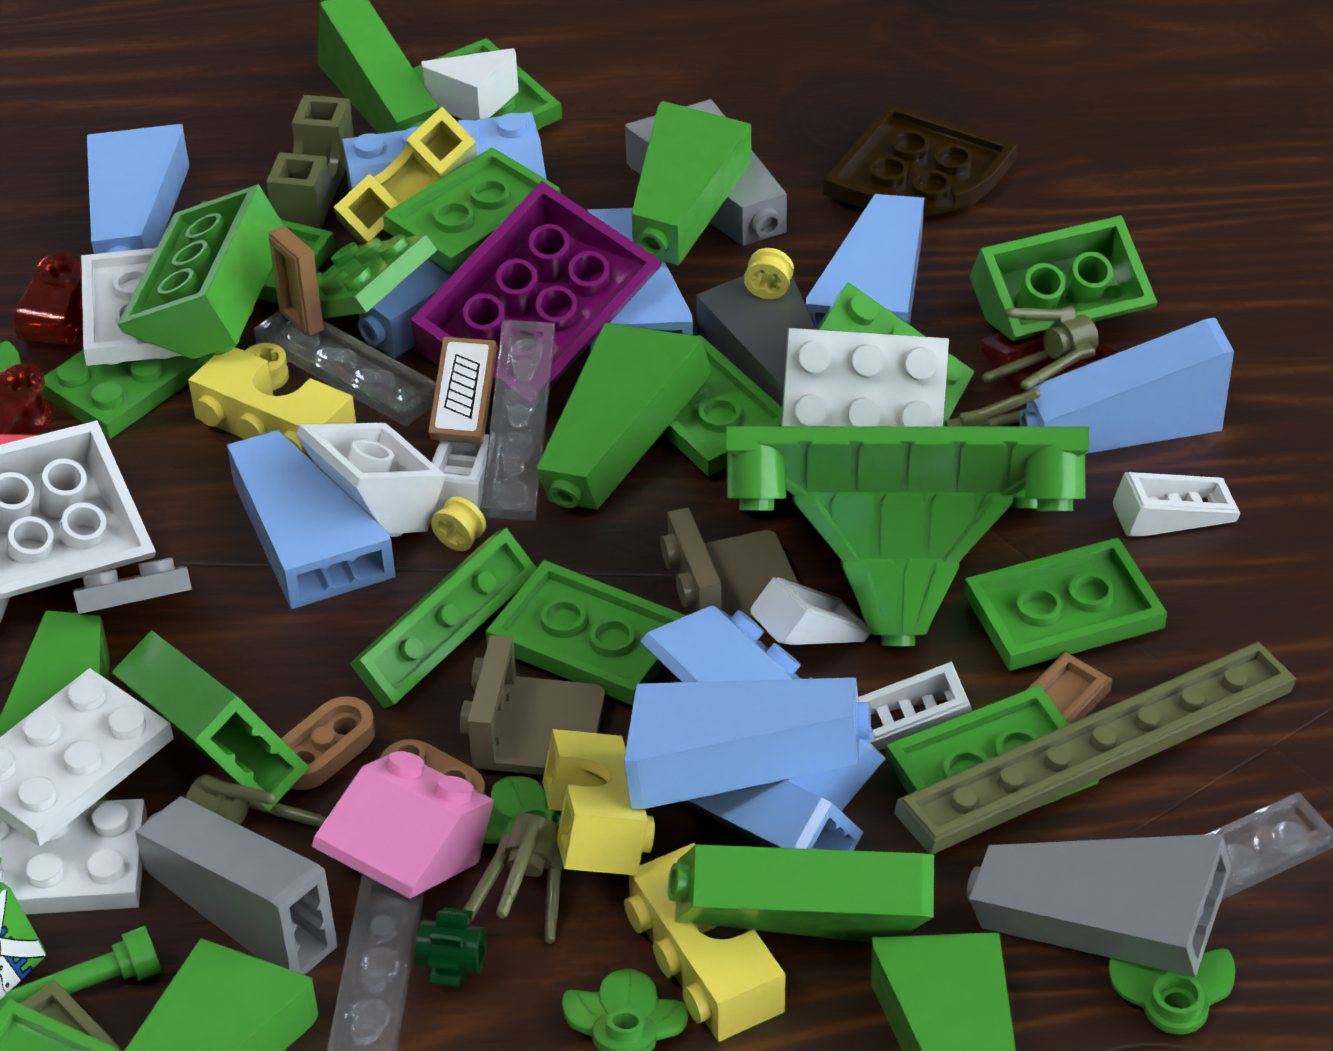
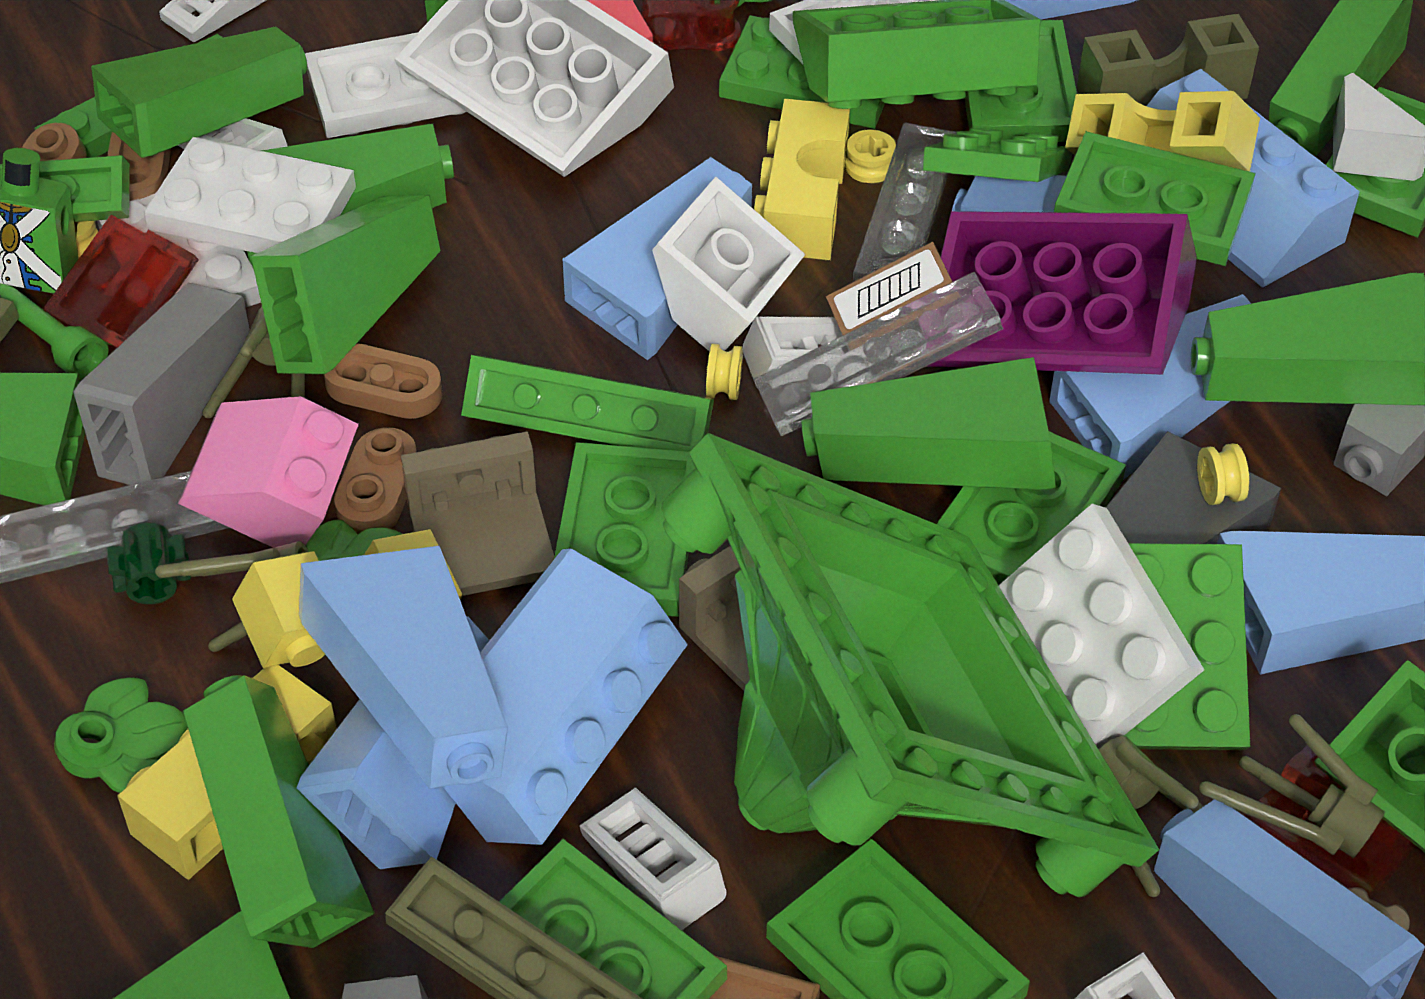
camera: 65 degrees right, 5 degrees up
light grey plate [73,557,192,614] -> none
medium nougat tile [268,225,324,337] -> none
white slope [751,577,870,645] -> none
none -> clear red slope [43,215,199,351]

